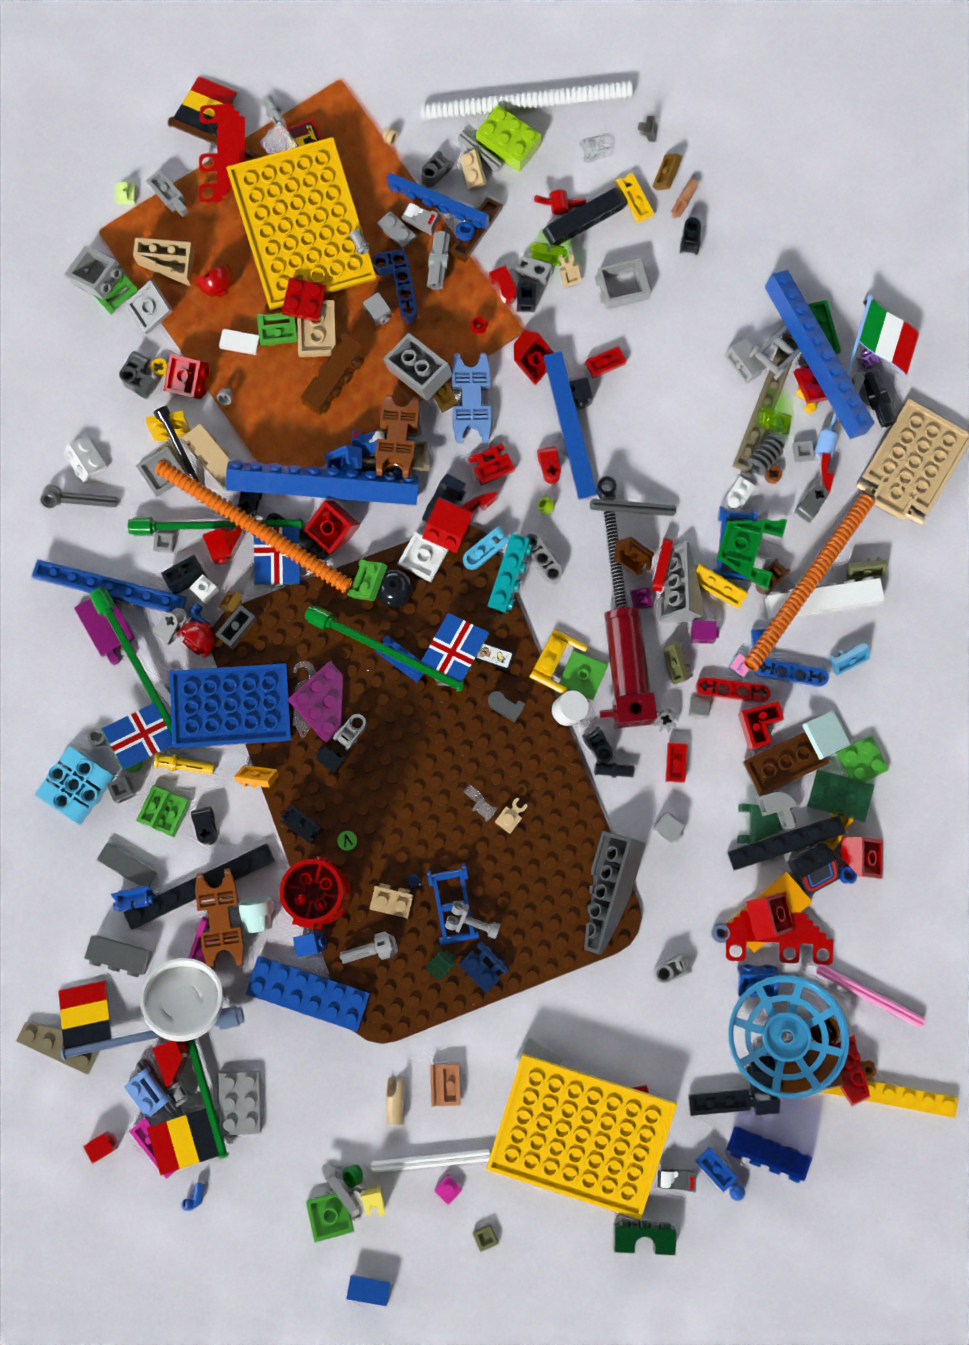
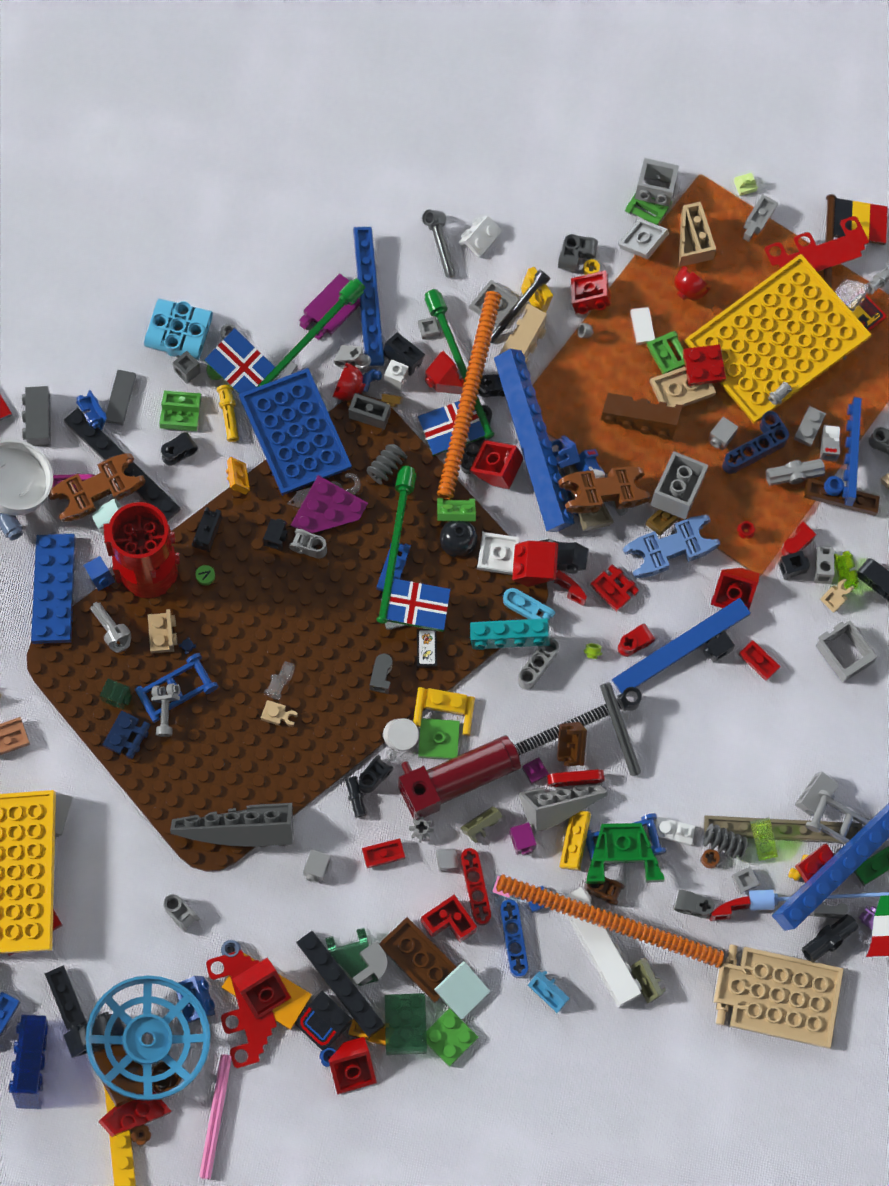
camera: 70 degrees right, 10 degrees down
none -> dark grey piece [366,444,407,484]

